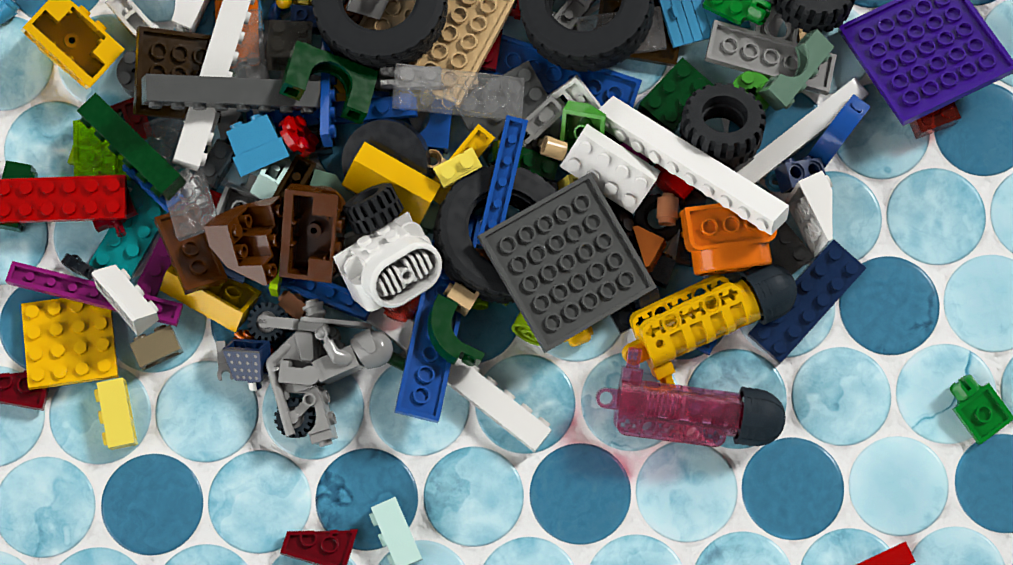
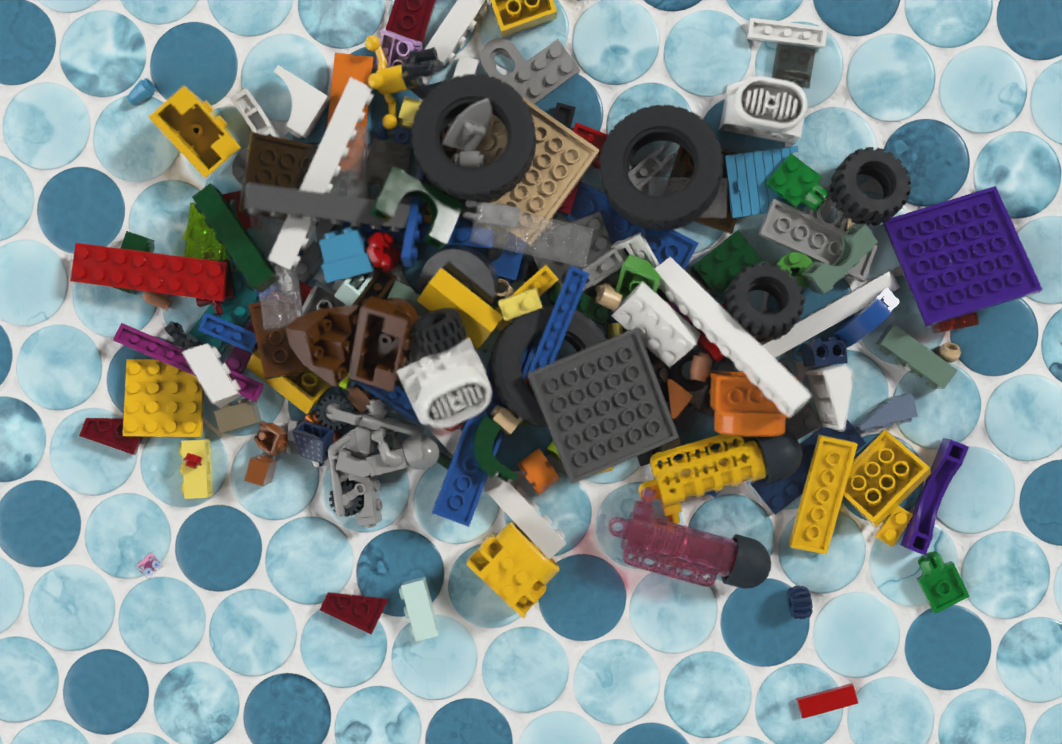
camera: 15 degrees right, 10 degrees up
none -> clear tile [135,552,164,580]
none -> nougat cone [142,291,173,311]
none -> red plate [183,453,202,469]
none -> blue plate [198,312,257,353]
none -> dark orange brick [244,453,278,486]
none -> dark orange hand [254,421,288,456]
none -> light grey brick [455,151,485,168]
none -> yellow brick [466,522,560,619]
none -> black plate [517,260,538,281]
none -> orange brick [517,449,561,495]
none -> dark blue gear [787,586,813,619]
none -> yellow plate [788,435,858,555]
none -> yellow slope [843,429,931,528]
none -> sand blue slope [855,393,918,433]
none -> yellow plate [875,506,913,547]
none -> sand green brick [876,325,958,390]
none -> dark purple arch [900,438,969,555]
none -> tan piece [939,342,961,363]

